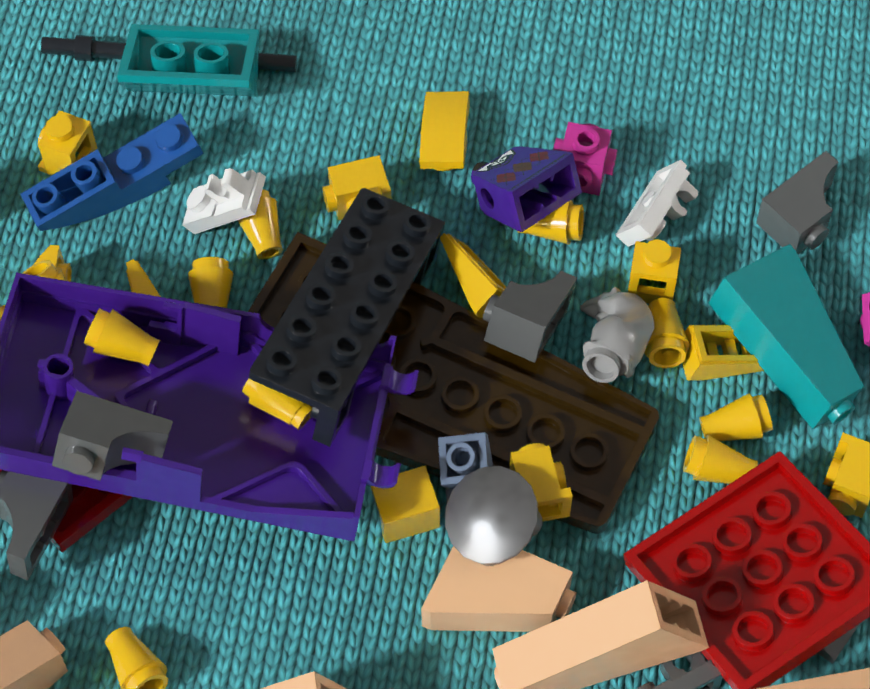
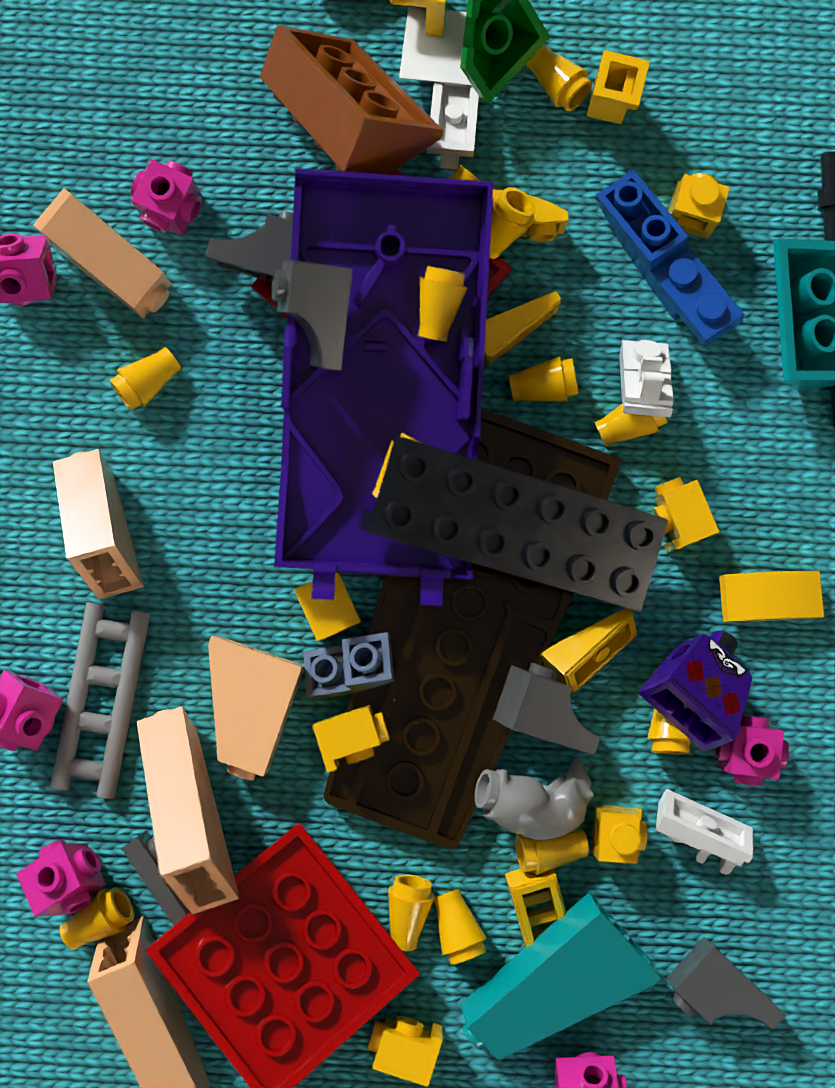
camera: 85 degrees right, 25 degrees up
flat silver dish [445,466,542,566] -> none

